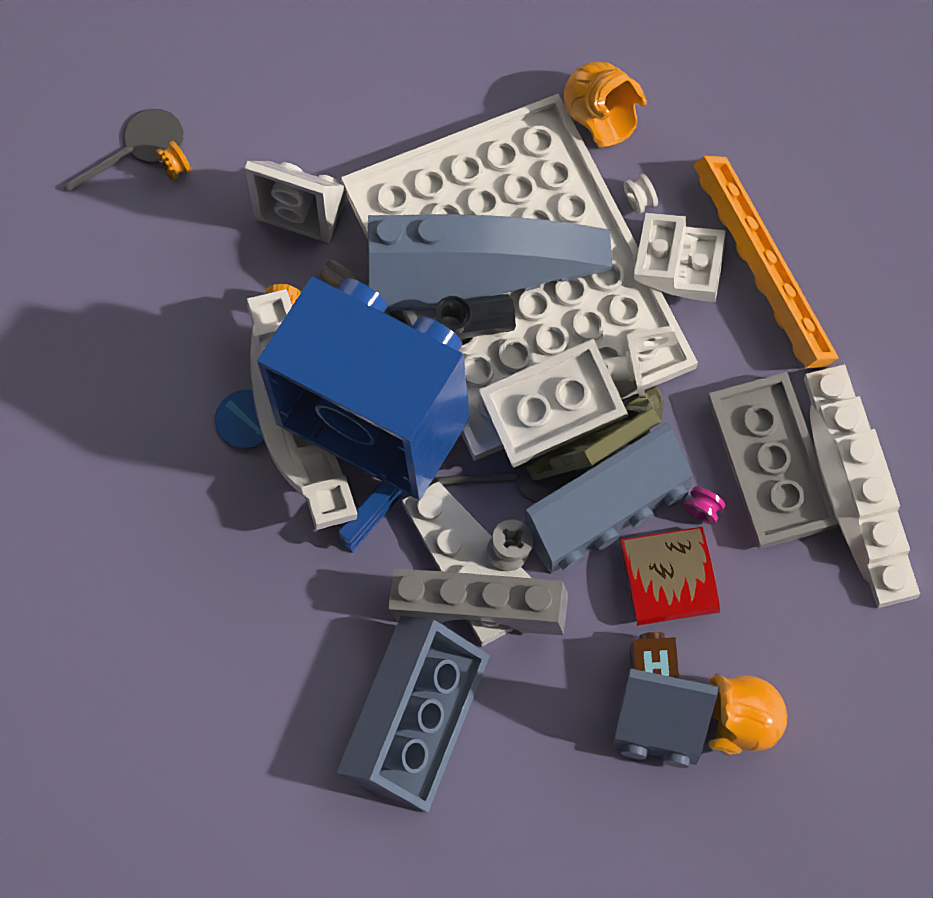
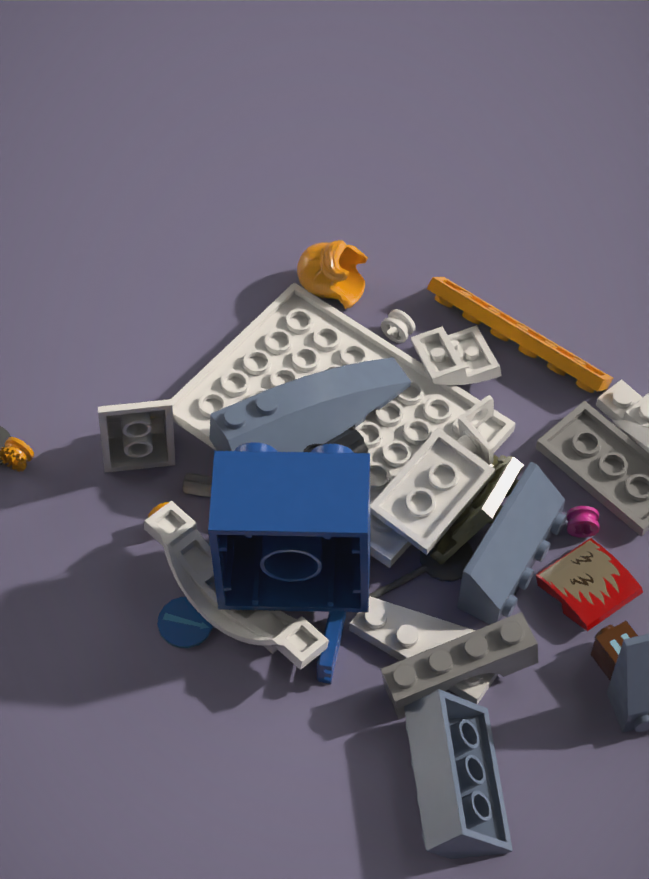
camera: 30 degrees left, 15 degrees down
light grey wheel [487,519,534,571] -> none

